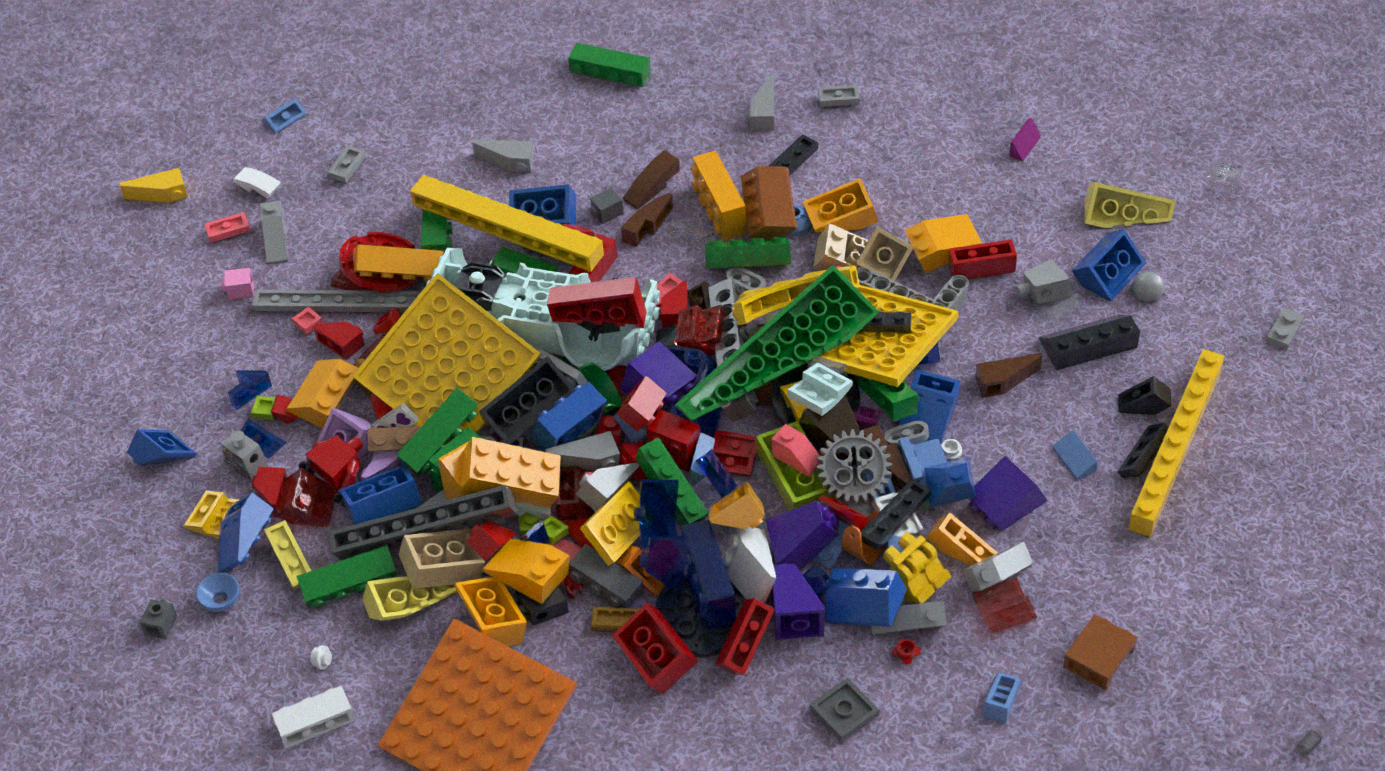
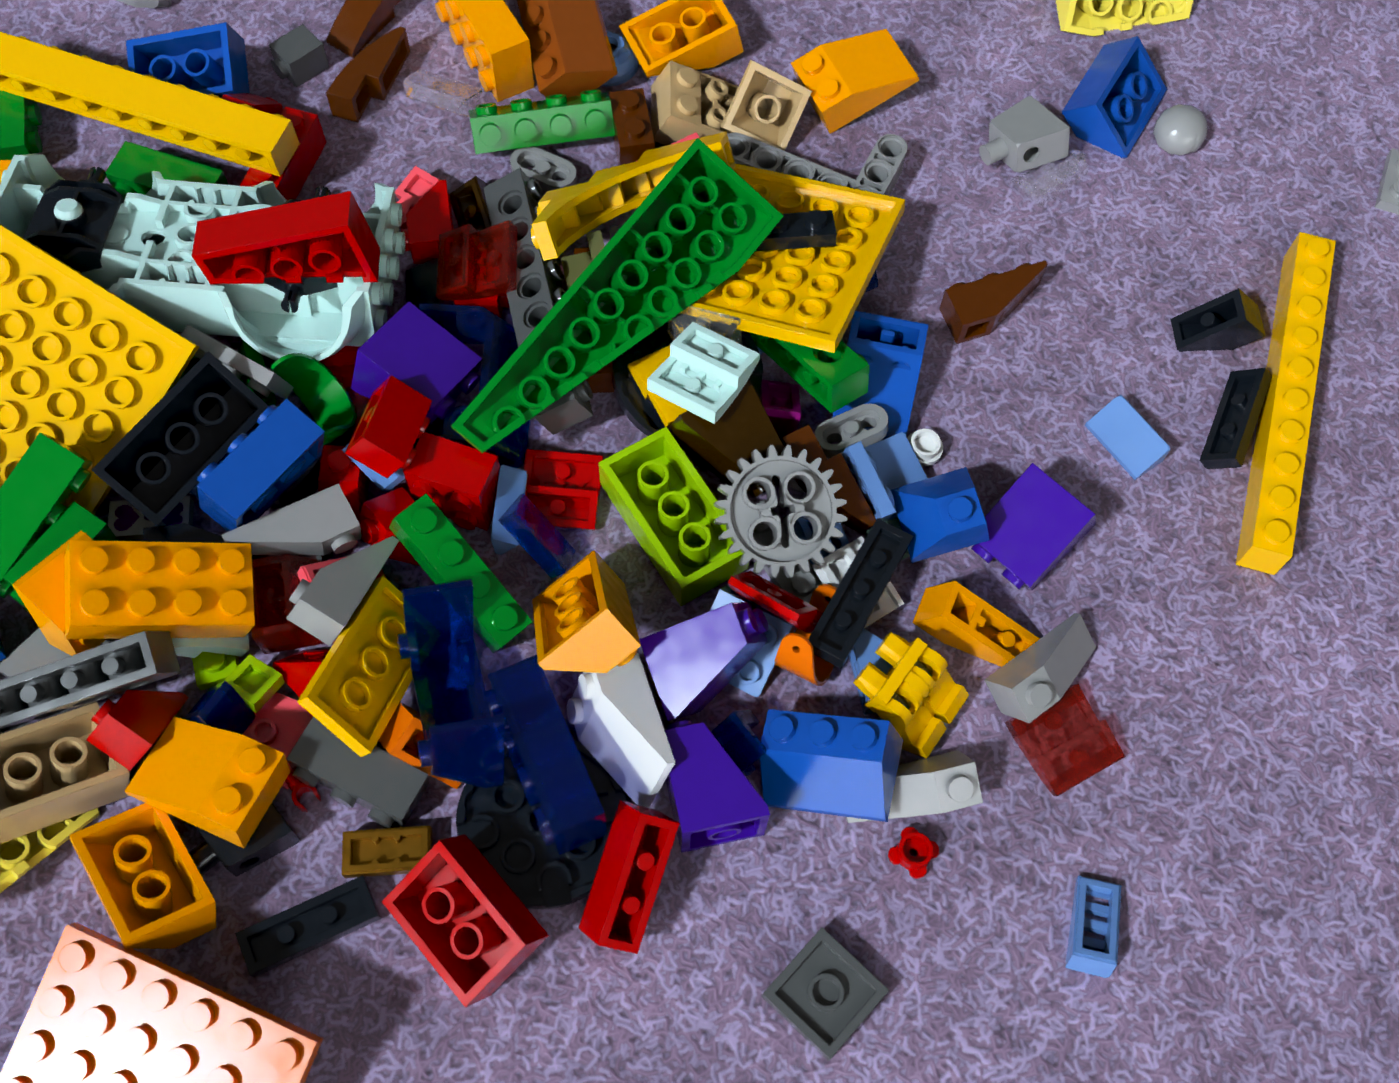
camera: 15 degrees left, 15 degrees up
coral slope [772,424,821,477] -> none
red brick [948,239,1017,279] -> none
black slope [1039,314,1140,371] -> none
dark orange panel [1063,614,1137,691] -> none
none -> black plate [235,875,381,977]
none -> reddish brown brick [609,88,655,165]

